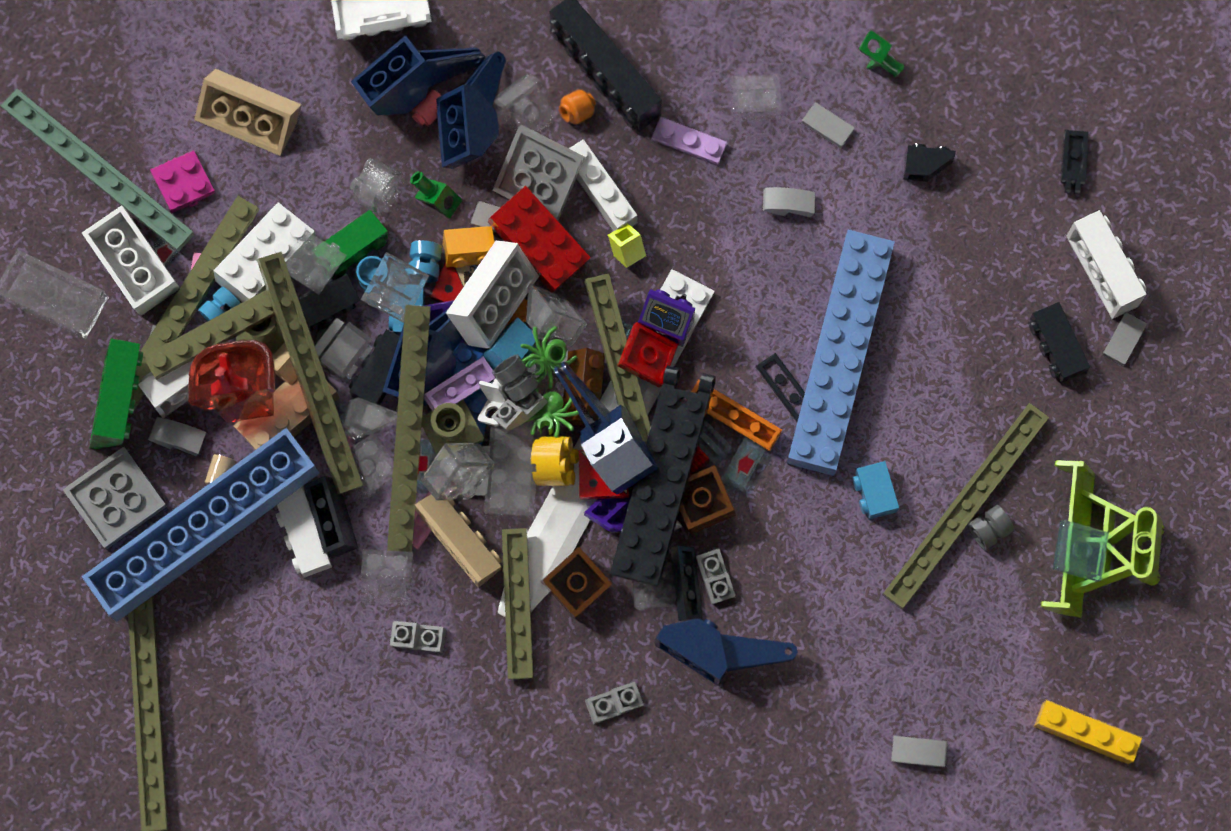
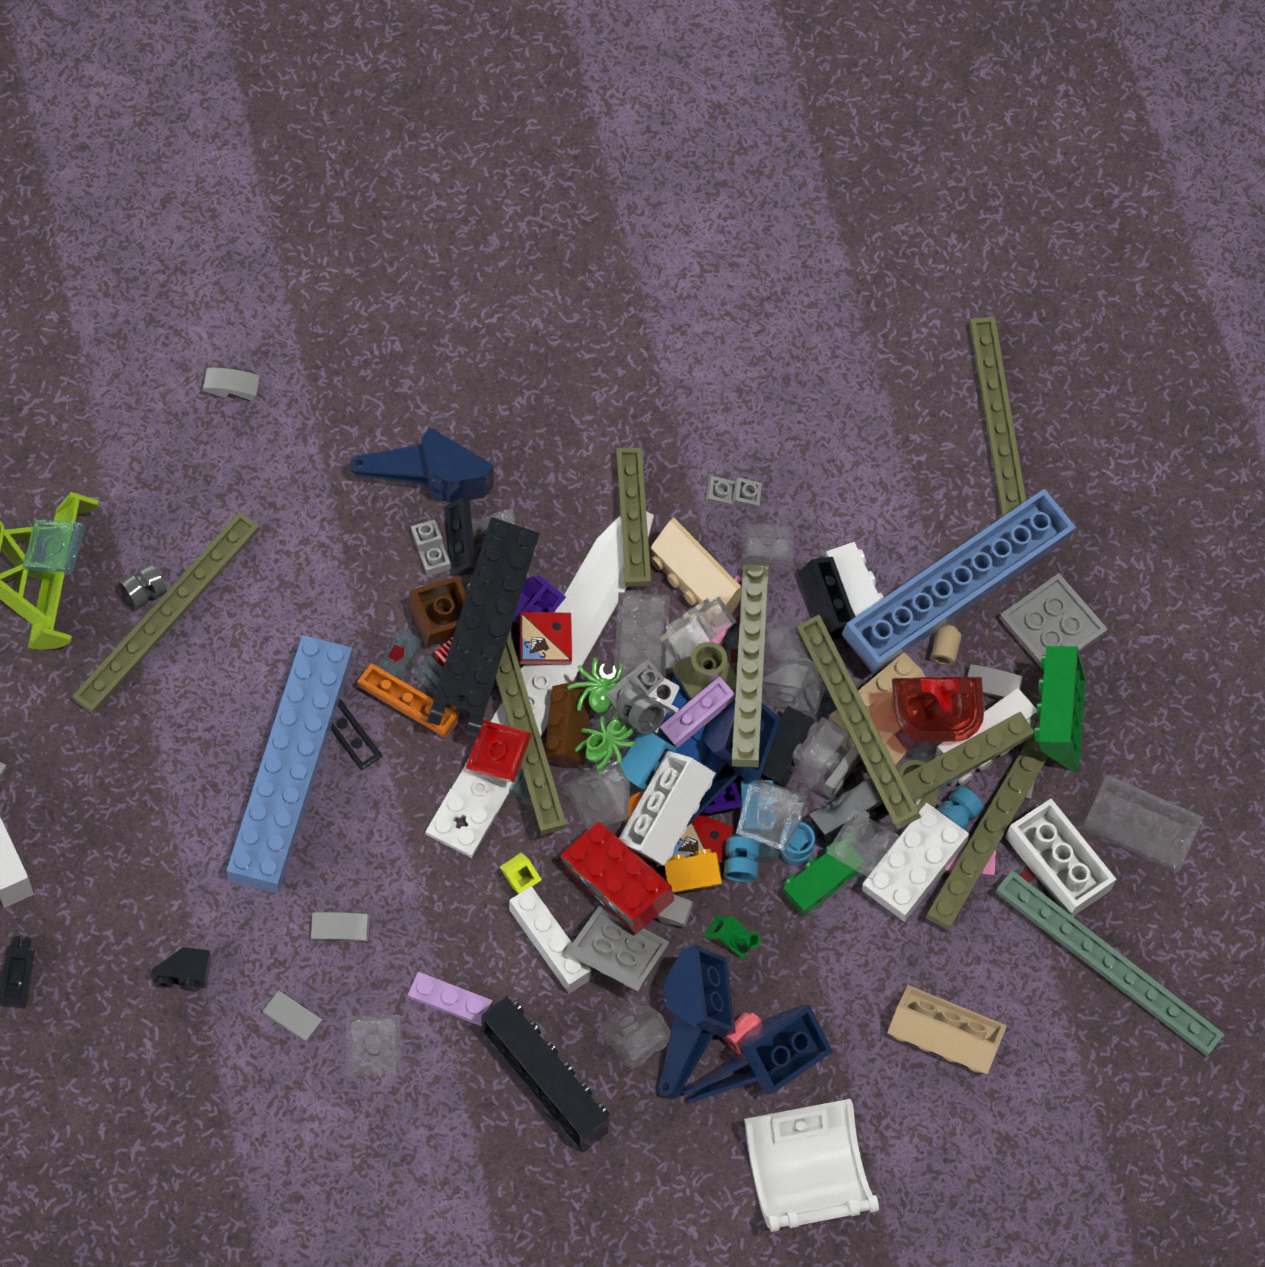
camera: 175 degrees right, 10 degrees down
dark pink plate [150,150,215,213] -> none
clear brick [350,158,404,216] -> none
yellow brick [531,436,579,486] -> none
reddish brown brick [541,547,612,618] -> none
dark blue slope [554,361,658,495] -> none
orange head [559,89,596,125] -> none
light grey slope [585,682,643,724] -> none
slope [638,289,695,347] -> none
dark azure brick [852,461,899,520] -> none
green bracket [859,31,904,77] -> none
black brick [1028,302,1090,383] -> none
yellow brick [1034,700,1142,764] -> none

